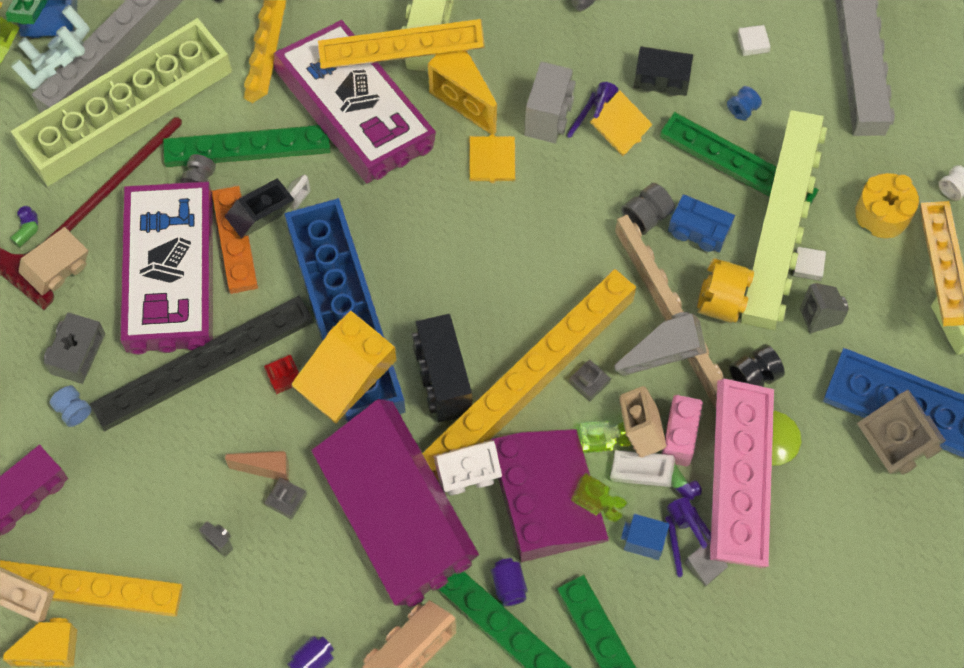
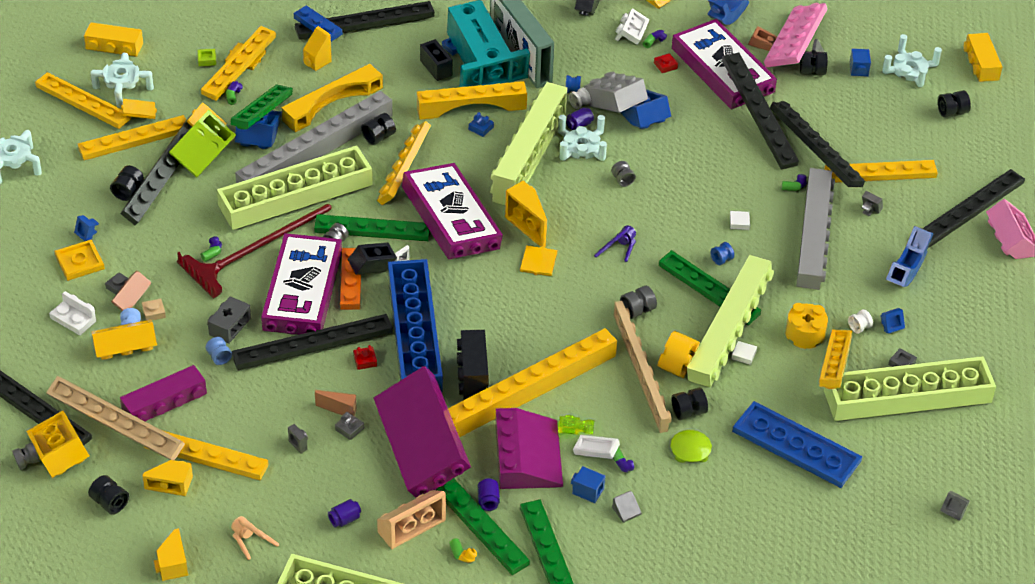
camera: 10 degrees right, 20 degrees down
light aqua plate [11,5,90,89] -> none
tan brick [19,227,89,296] -> none
yellow slope [291,310,397,423] -> none
yellow plate [318,19,485,69] -> none
white bracket [434,440,502,495] -> none
light grey brick [524,62,576,144] -> none
flat silver tile [569,359,611,401] -> none
clear neon green plate [571,473,627,522] -> none
yellow piece [590,90,653,156] -> none
light grey slope [615,312,707,376] -> none
tan brick [619,386,667,458] -> none
black brick [633,46,694,96] -> none
bright pink brick [662,395,703,467] -> none
dark purple plant [664,497,711,577] -> none
blue brick [668,194,735,253] -> none
bright pink plate [710,379,774,568] -> none
dark grey slope [800,283,848,334] -> none
dark tan plate [857,390,946,475] -> none

